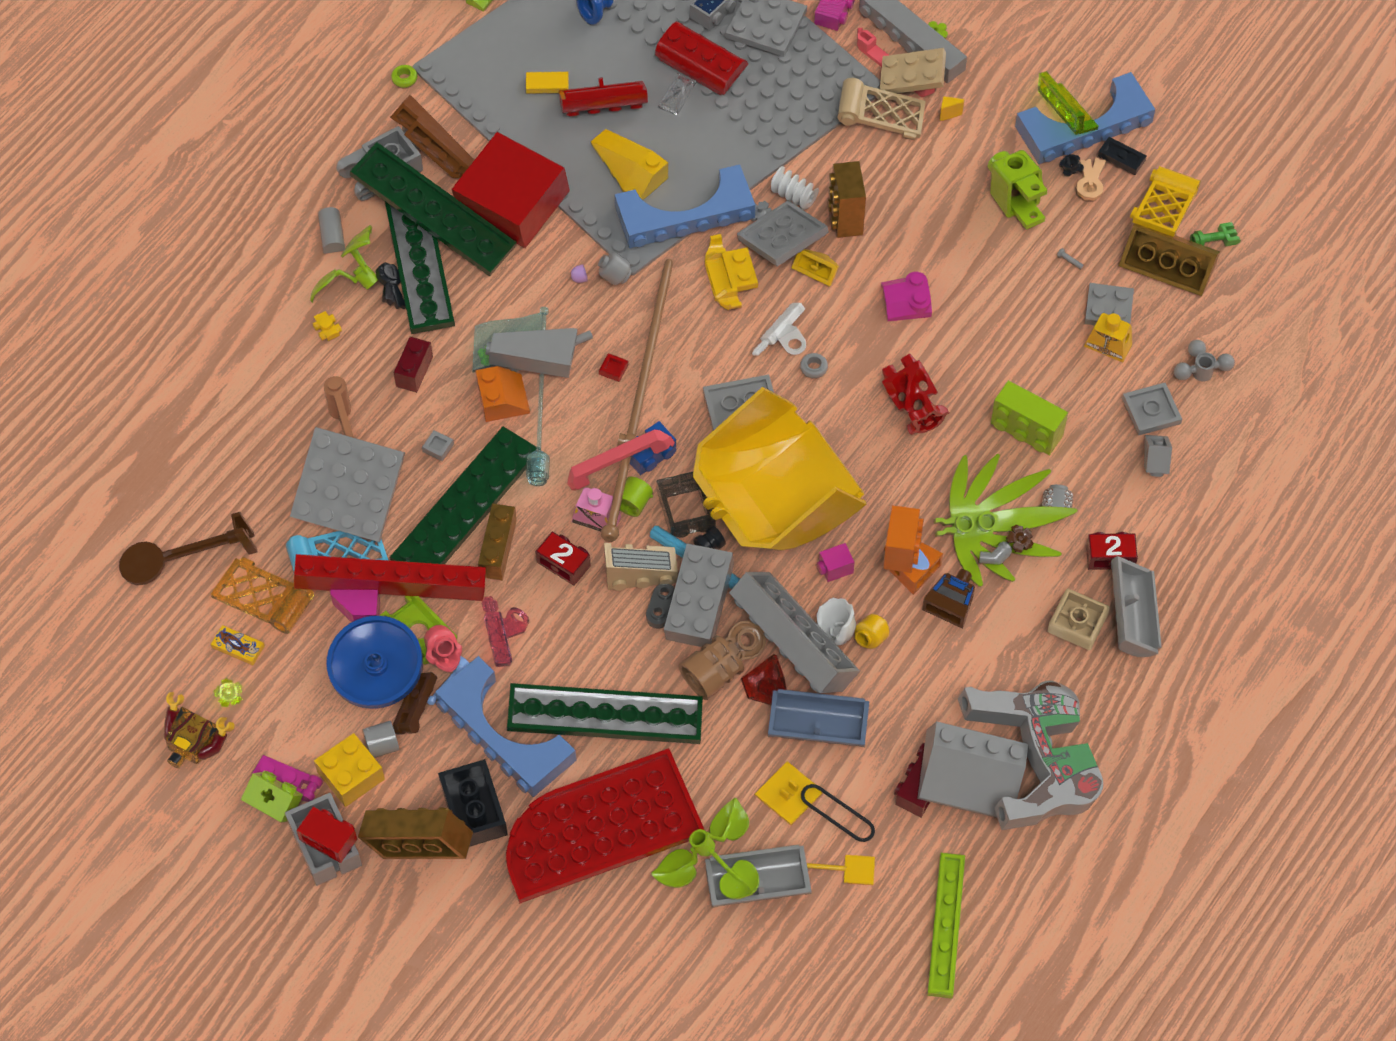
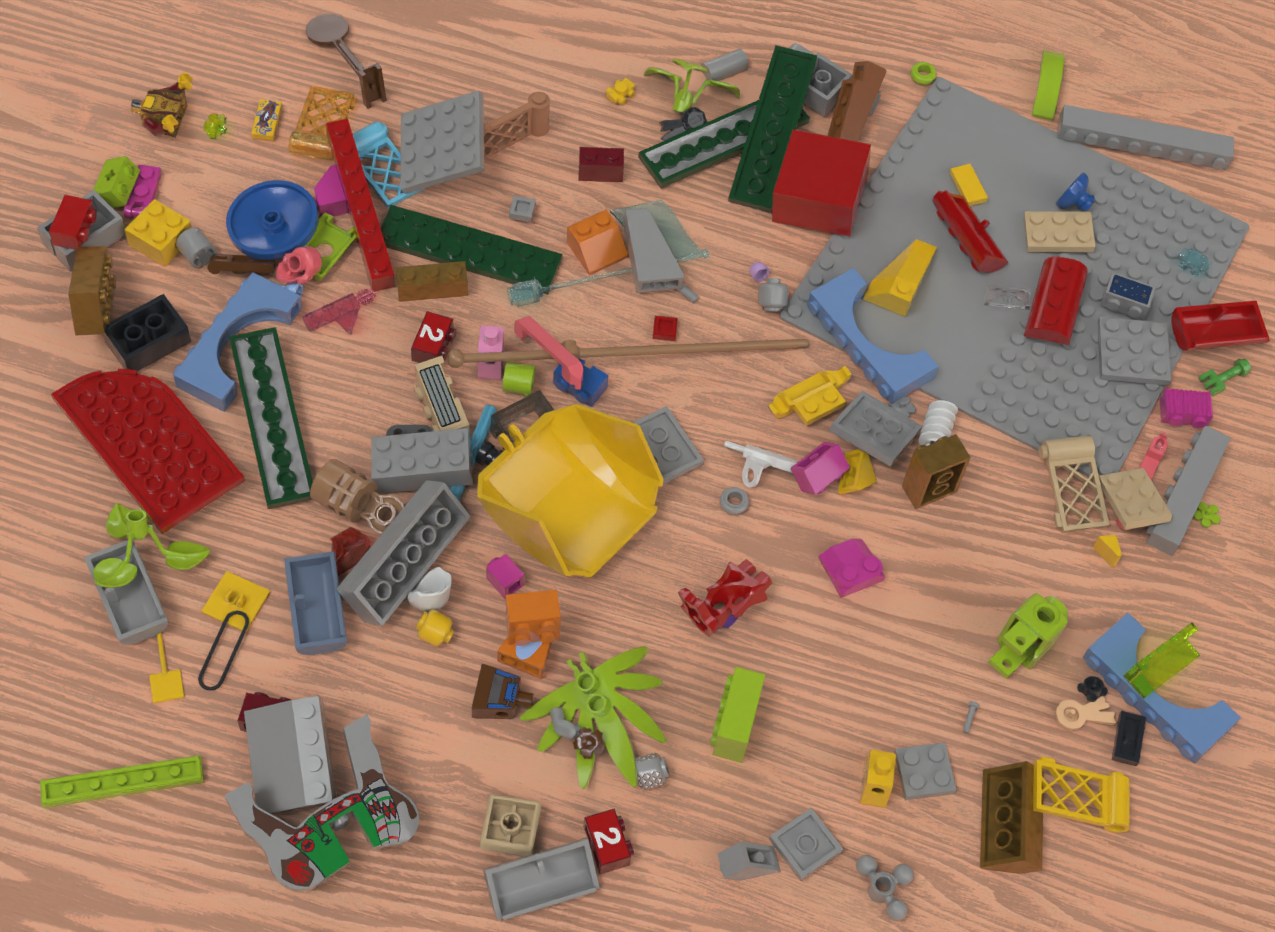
camera: 65 degrees right, 0 degrees up
bright green hinge [1190,222,1241,246] -> none
none -> dark pink brick [790,441,850,495]
none -> tan plate [1023,211,1095,252]

